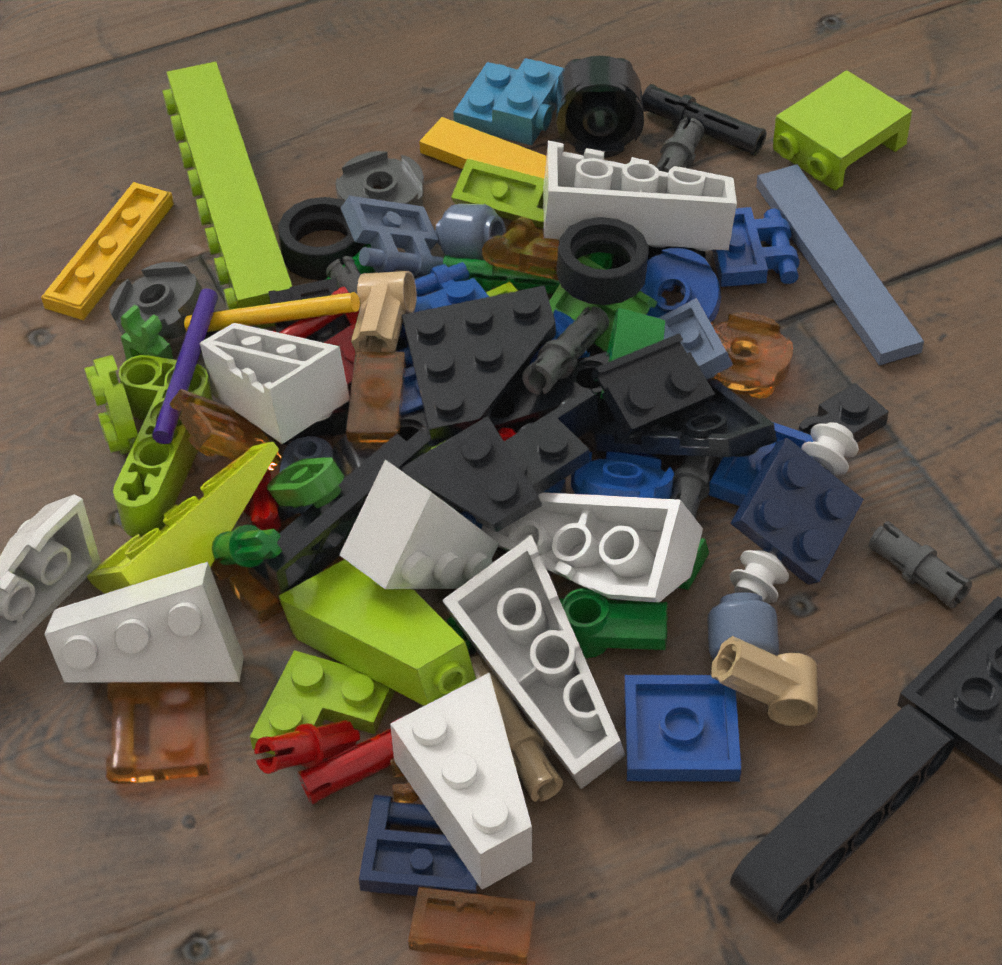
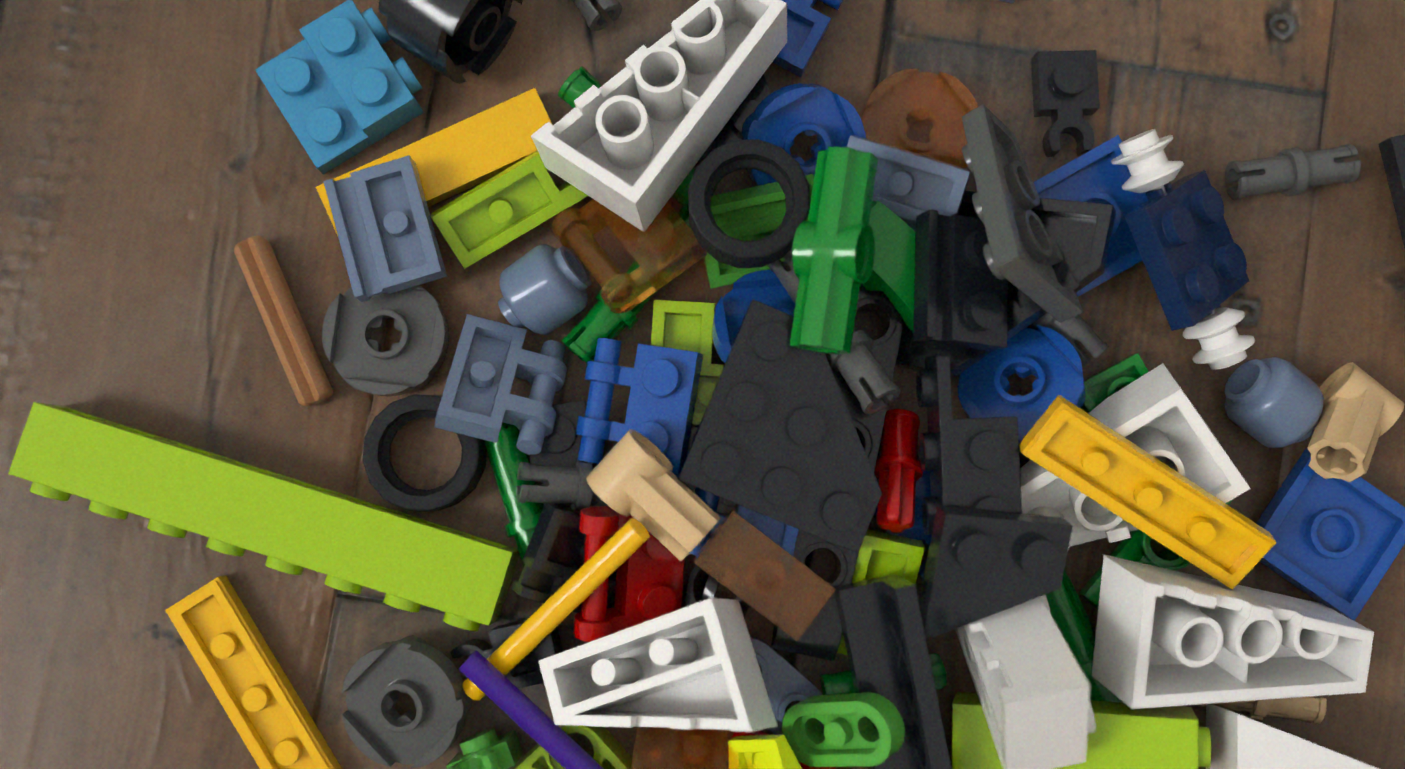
camera: 60 degrees left, 35 degrees up
none -> medium nougat axle [234,235,333,407]
none -> sand blue plate [323,155,447,302]
none -> green piece [790,147,878,355]
none -> dark grey wing [962,104,1083,323]
none -> yellow tile [1019,395,1277,590]

